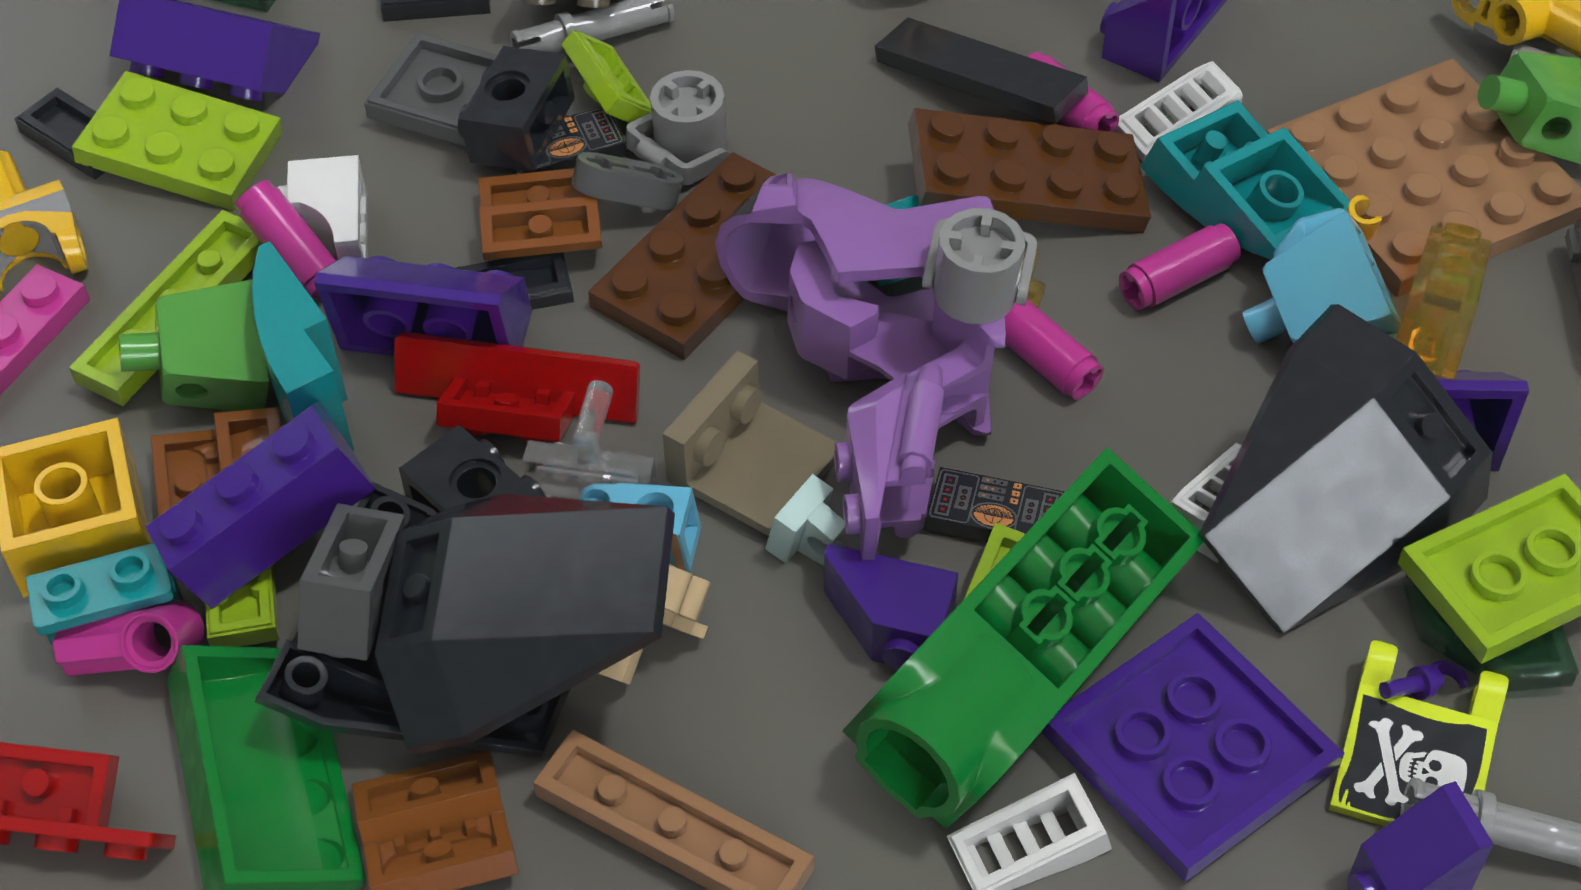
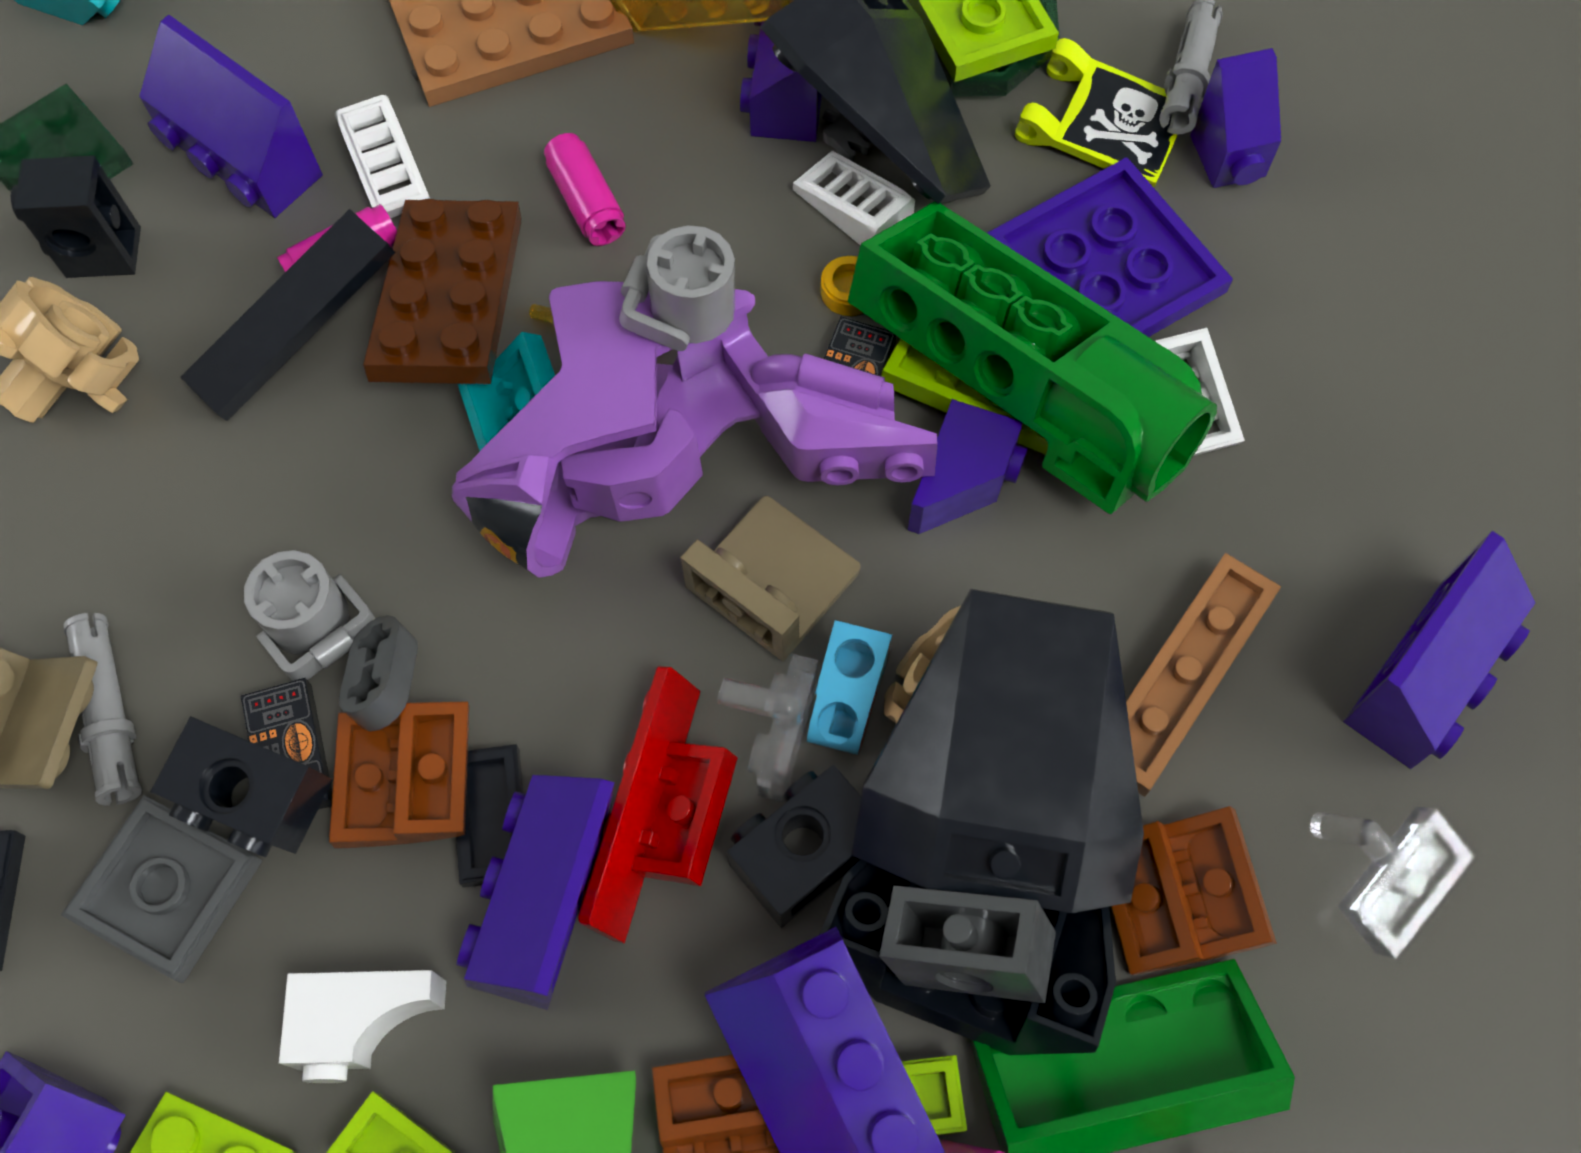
camera: 85 degrees left, 15 degrees up
dark pink piece [235,179,336,299] -> none
teal slope [252,241,354,452] -> none
lime plate [561,30,651,123] -> none
reddish brown plate [588,152,777,360] -> none
light aqua tile [765,474,845,566] -> none
teal slope [1140,100,1350,260] -> none
medium azure torso [1243,195,1438,367] -> none
dark purple hand [1379,660,1469,701] -> none

